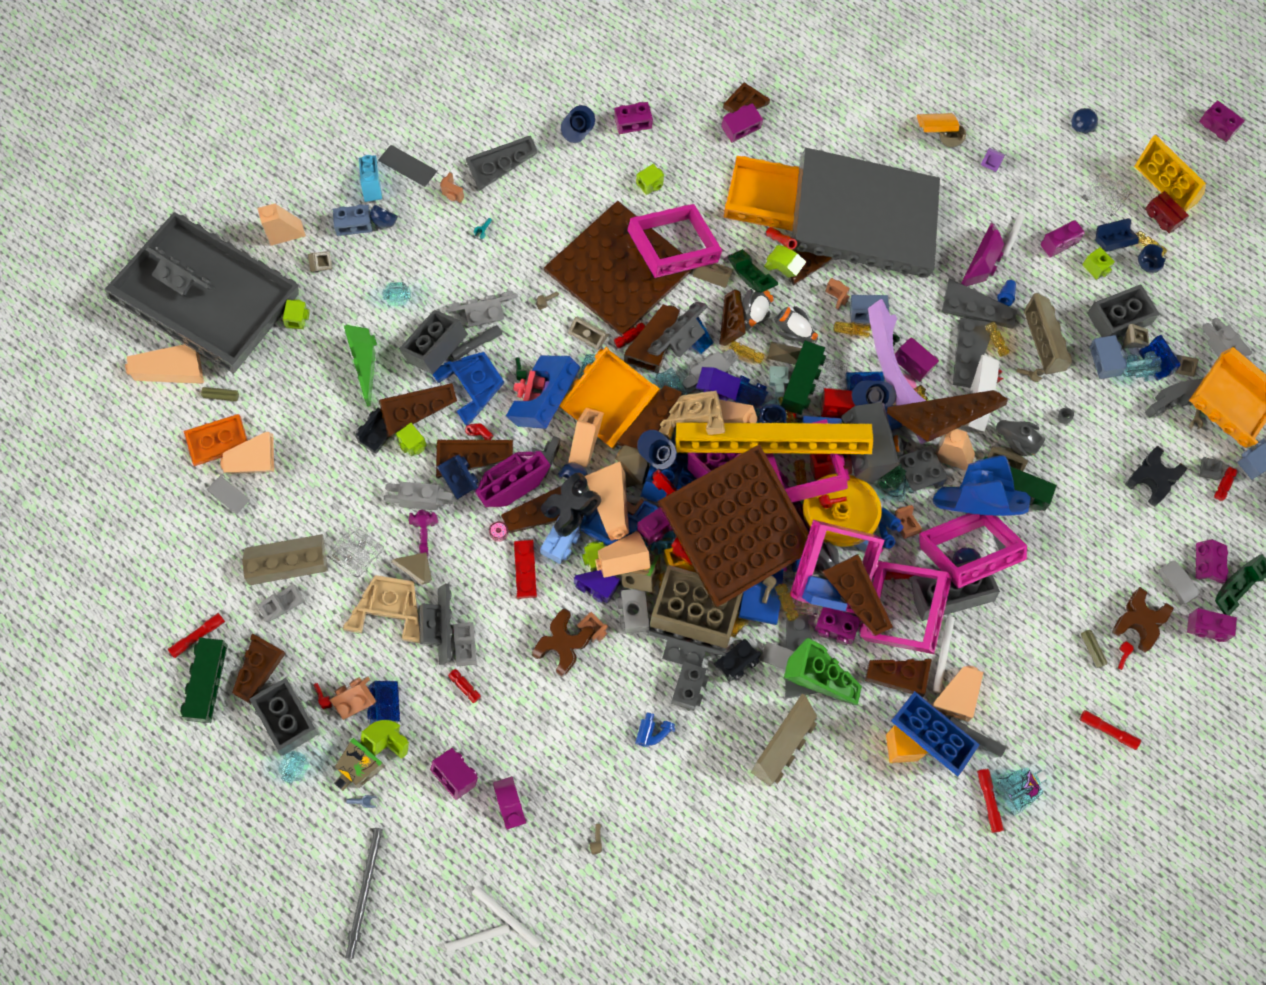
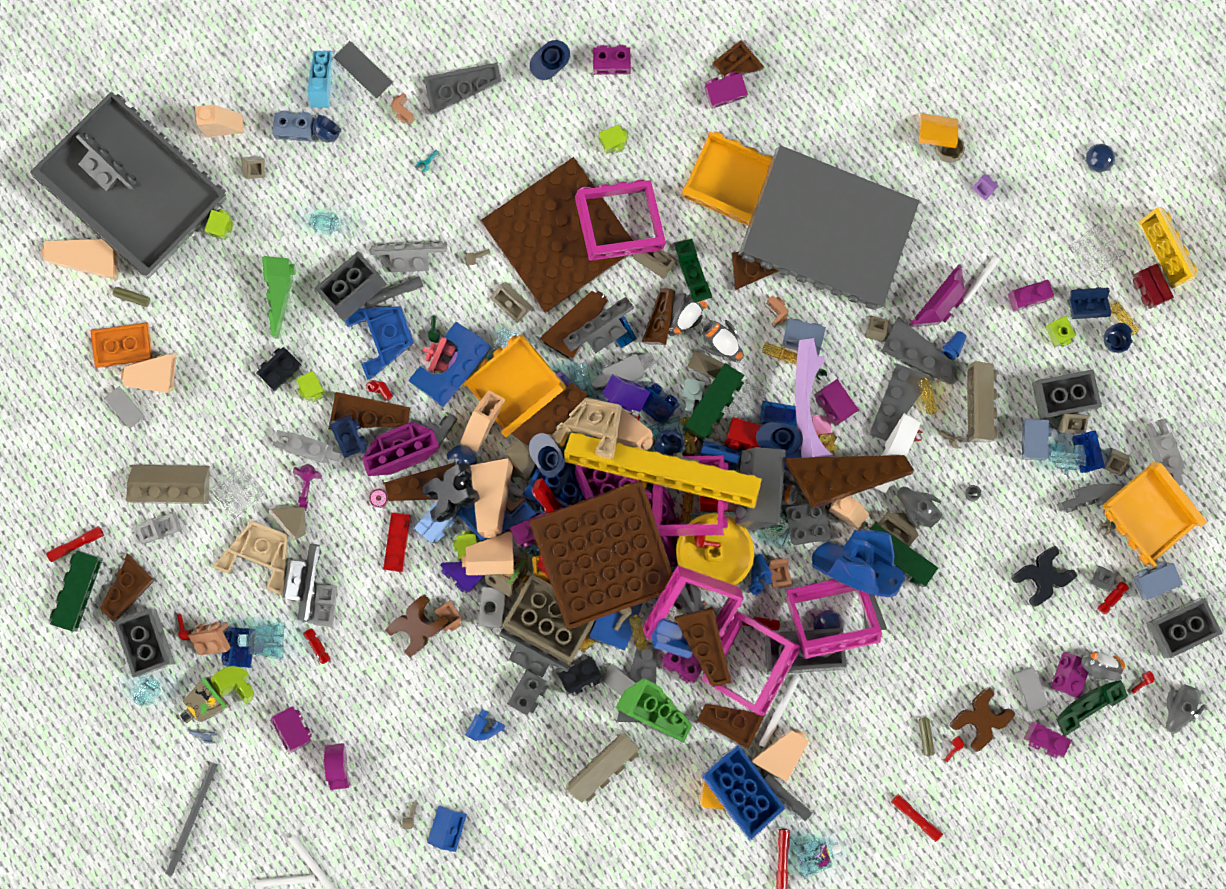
camera: 15 degrees right, 15 degrees up
reddish brown wing [379,383,457,437] -> none
red axle [614,323,645,348] -> none
clear yellow axle [729,341,764,364] -> none
lime brick [764,245,806,278] -> none
red piece [766,227,797,250] -> none
none -> clear light blue torso [238,622,284,660]
none -> blue panel [428,805,467,852]
none -> dark tan slope [865,315,889,342]
none -> dark grey animal [1081,651,1125,682]

